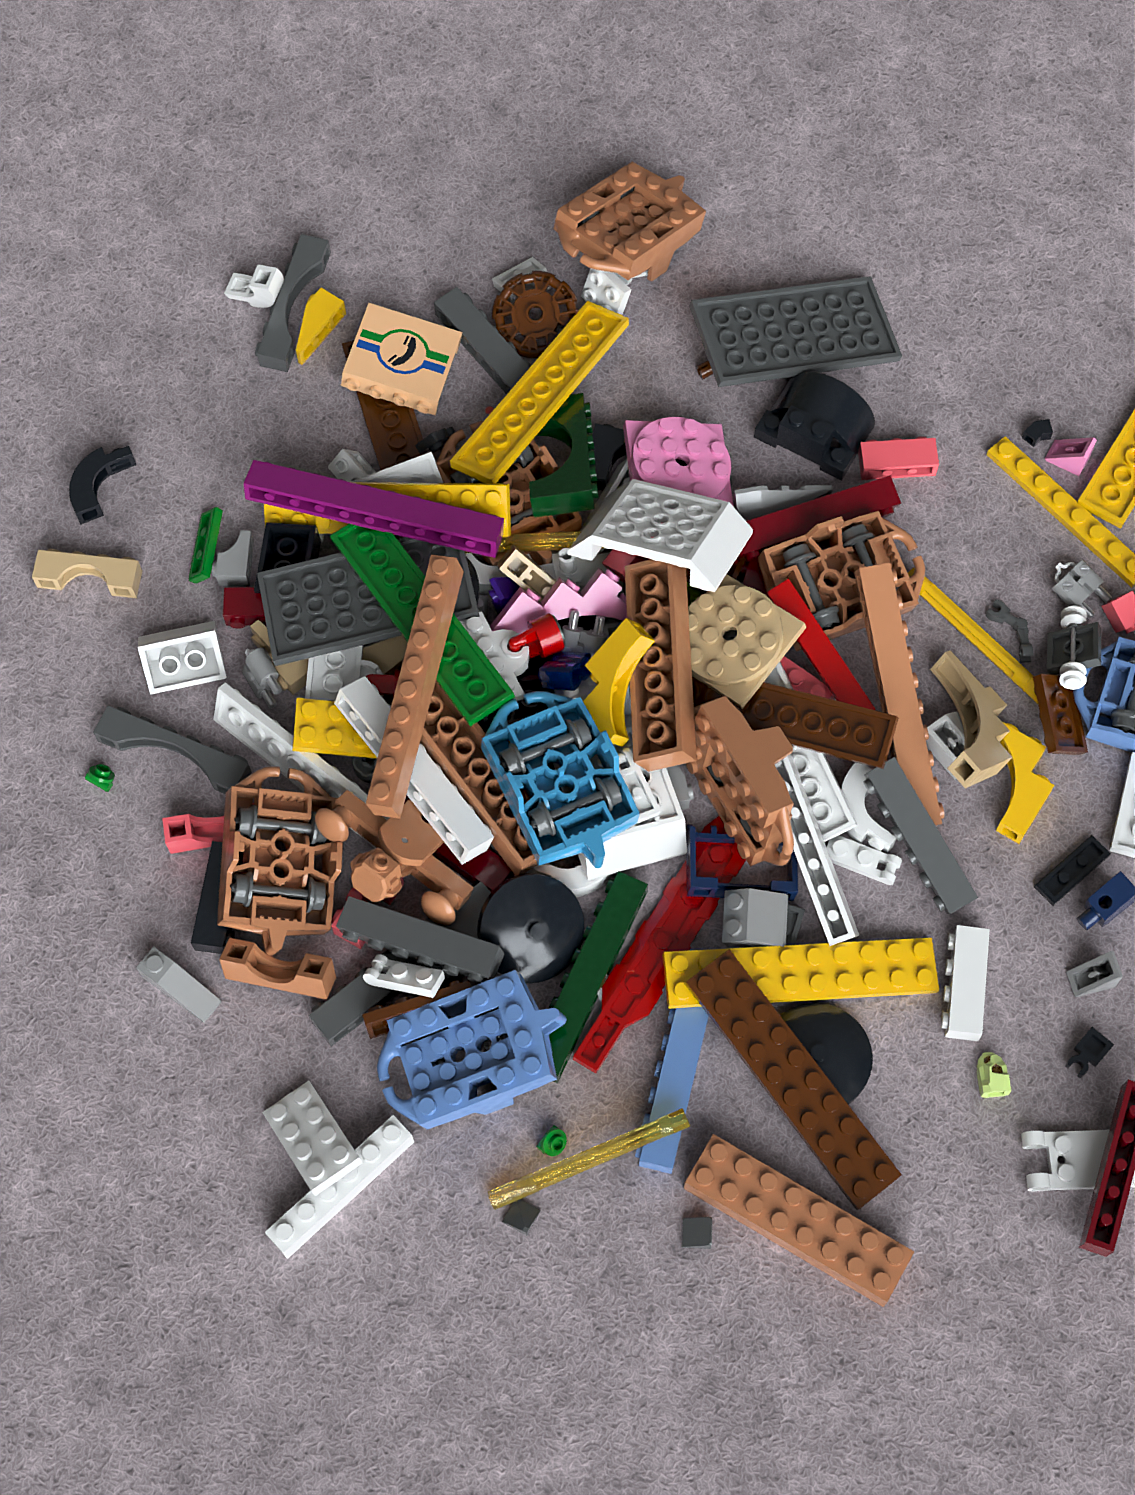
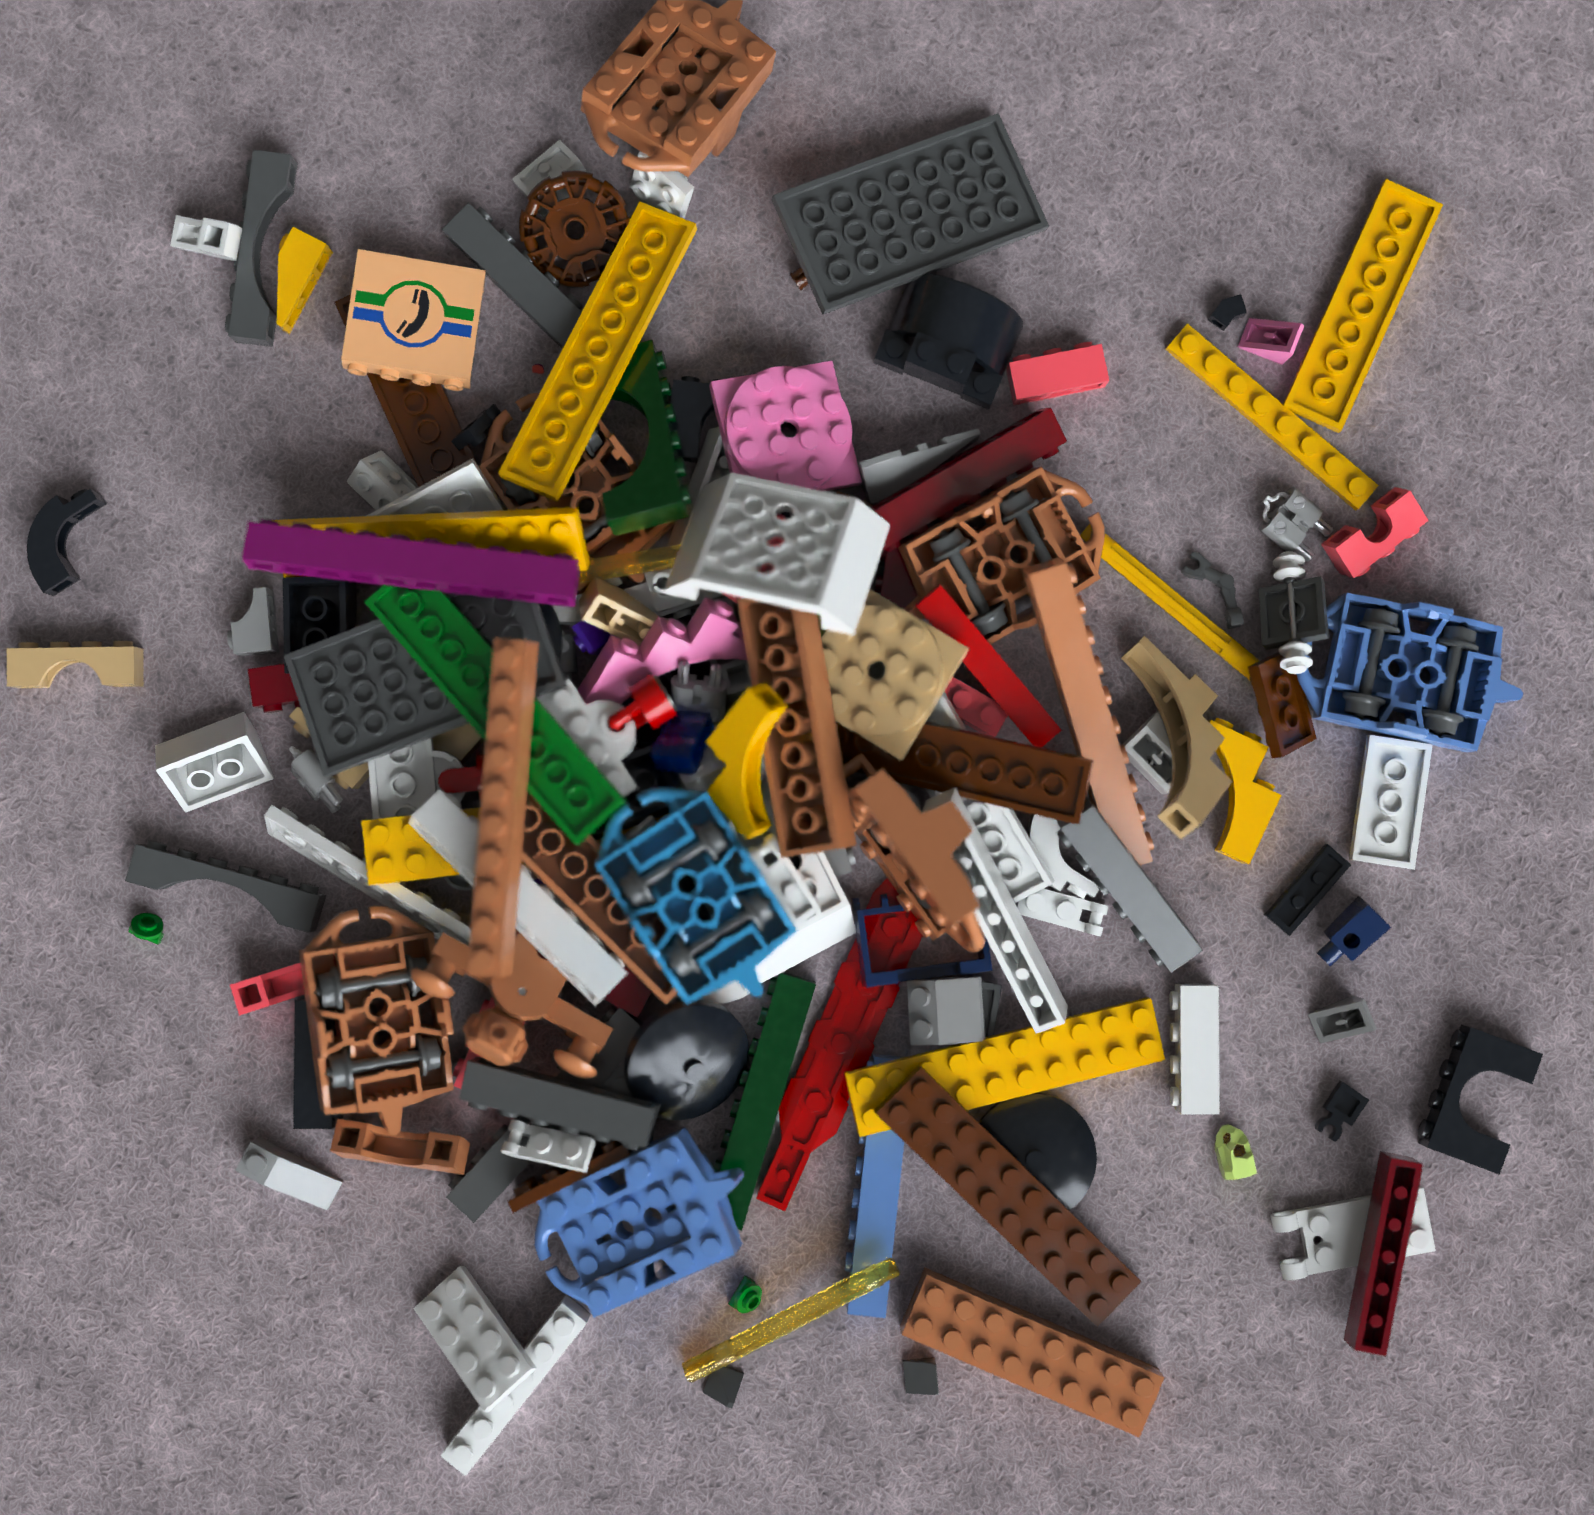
camera: 10 degrees left, 20 degrees up
green tile [188,507,223,584] -> none

